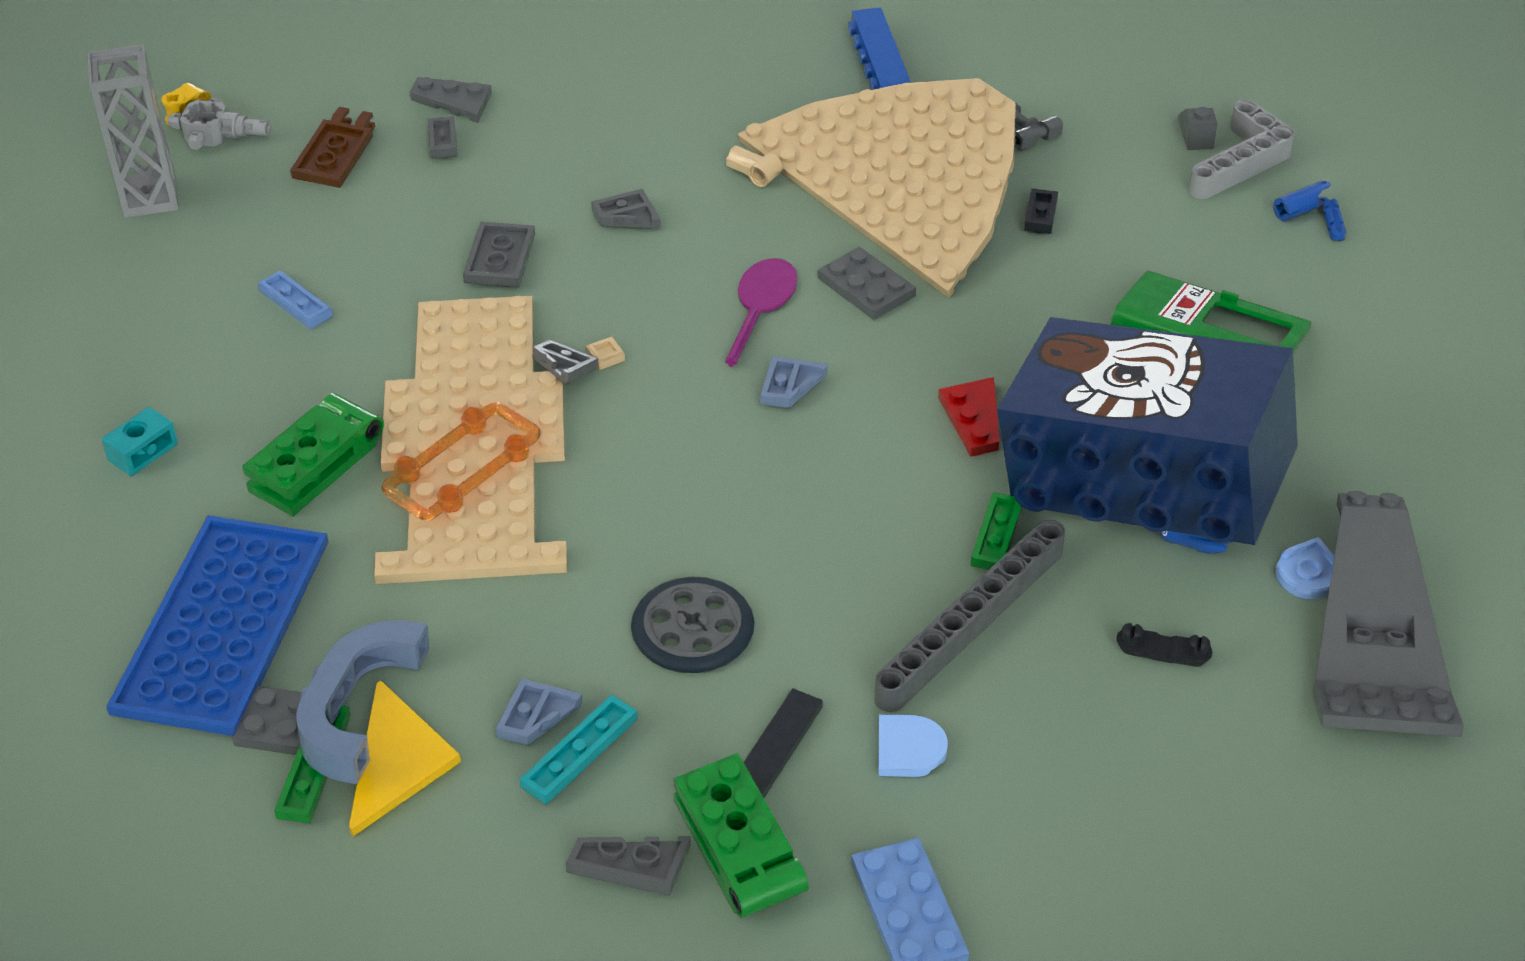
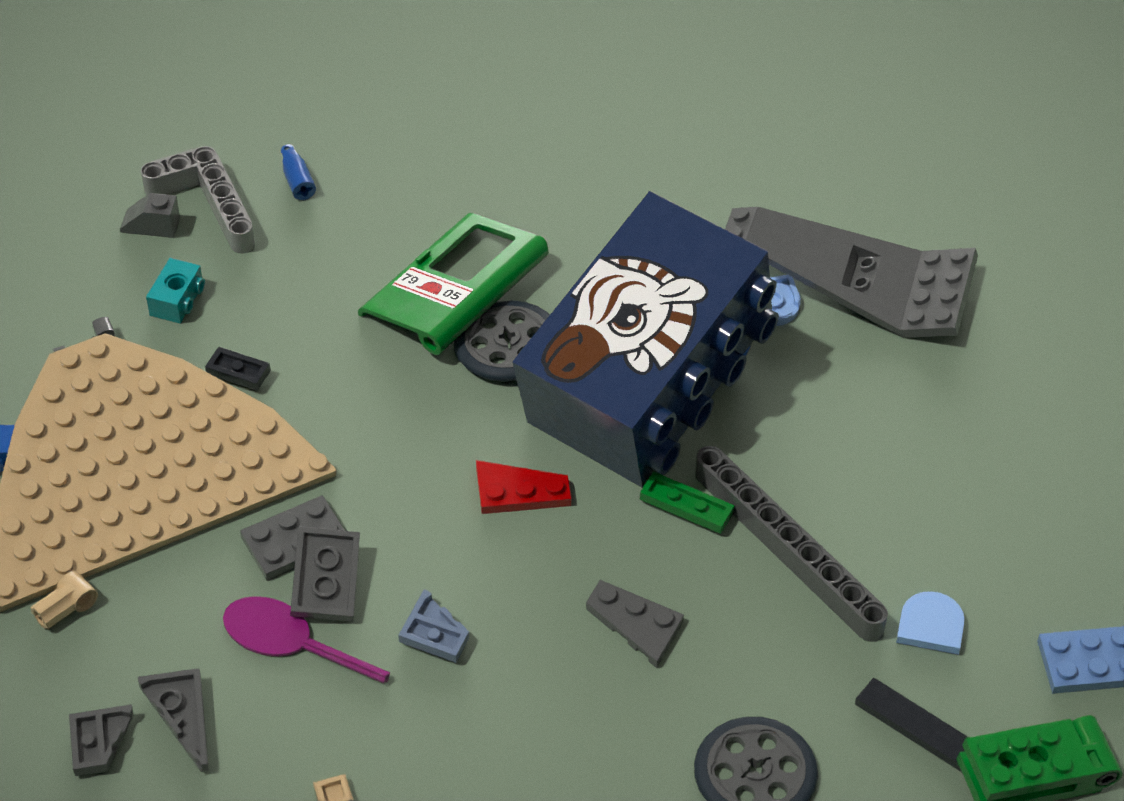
camera: 80 degrees left, 5 degrees up
black piece [1116,623,1213,667] -> none
blue axle [1322,199,1346,241] -> none
none -> dark grey wing [138,668,209,772]
none -> teal brick [146,258,205,324]
none -> dark grey plate [290,526,360,622]
none -> dark grey wing [586,580,684,668]

